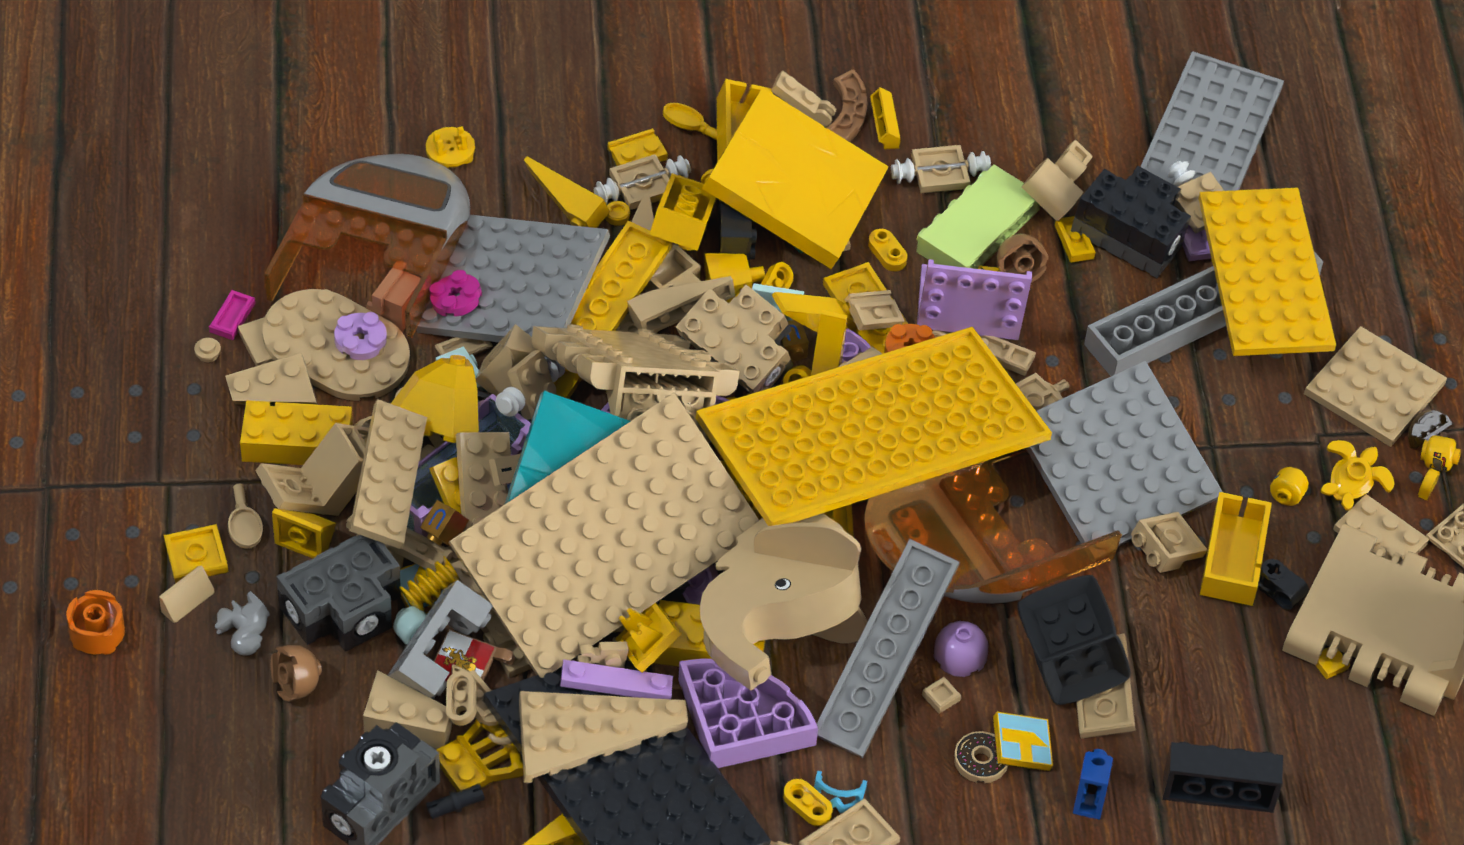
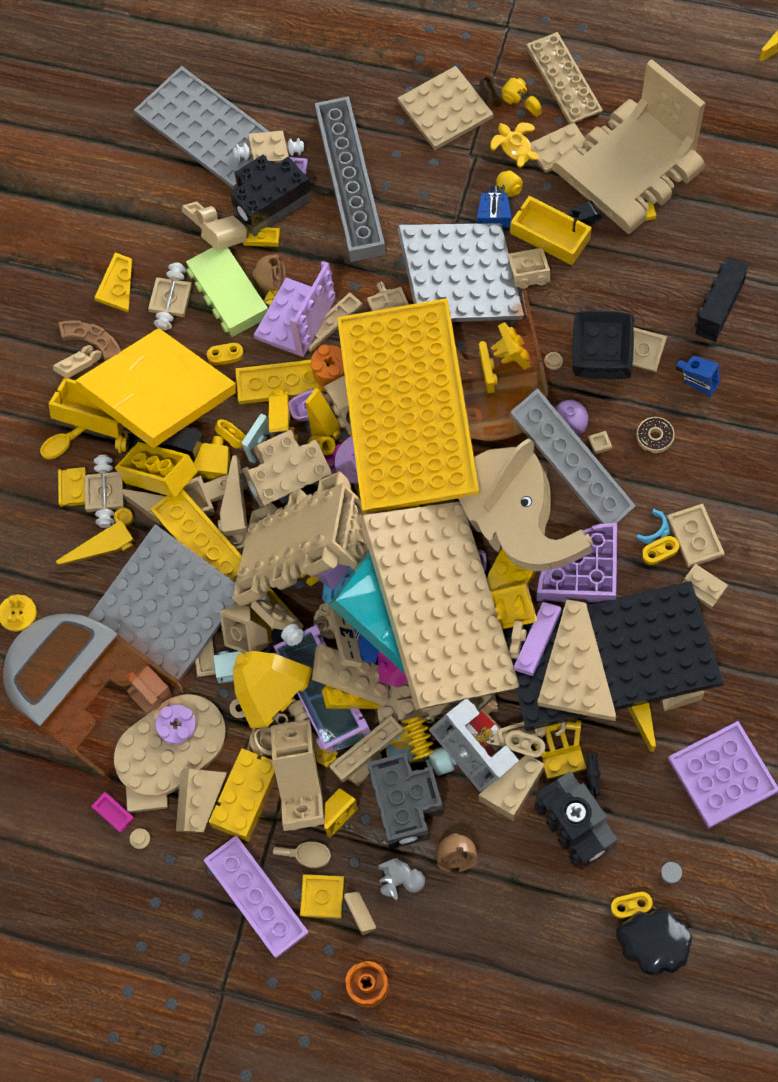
camera: 60 degrees left, 15 degrees up
tan plate [349,399,427,549] -> none
pearl gold brick [420,500,469,547] -> none
dark pink plate [429,270,482,317] -> none
tan plate [844,290,904,331] -> none
yellow piece [870,87,900,149] -> none
tile [993,712,1053,771] -> none
yellow plate [1198,188,1336,356] -> none
none -> yellow wing [95,253,132,313]
none -> lavender plate [204,835,309,959]
none -> blue torso [477,186,511,227]
none -> yellow hinge [479,341,498,394]
none -> yellow plate [491,322,531,370]

